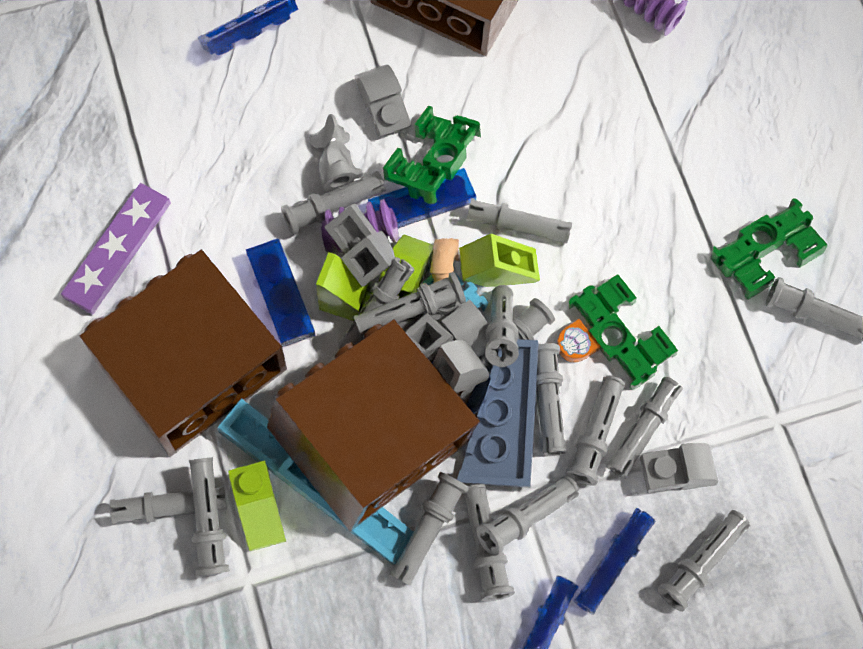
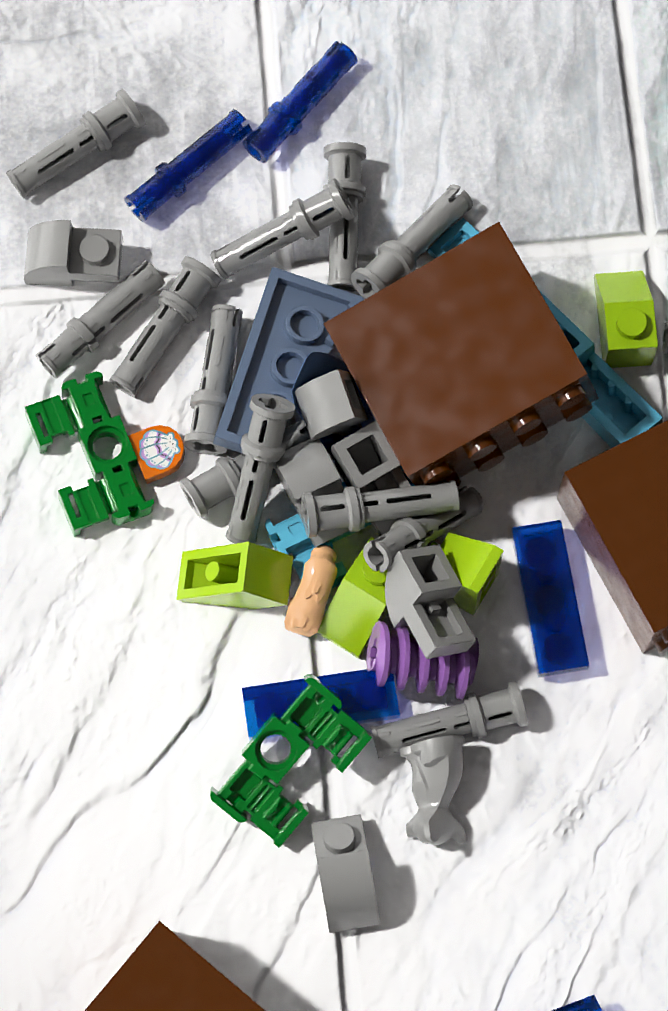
camera: 160 degrees left, 5 degrees up
light grey pin [466,198,573,244] -> none

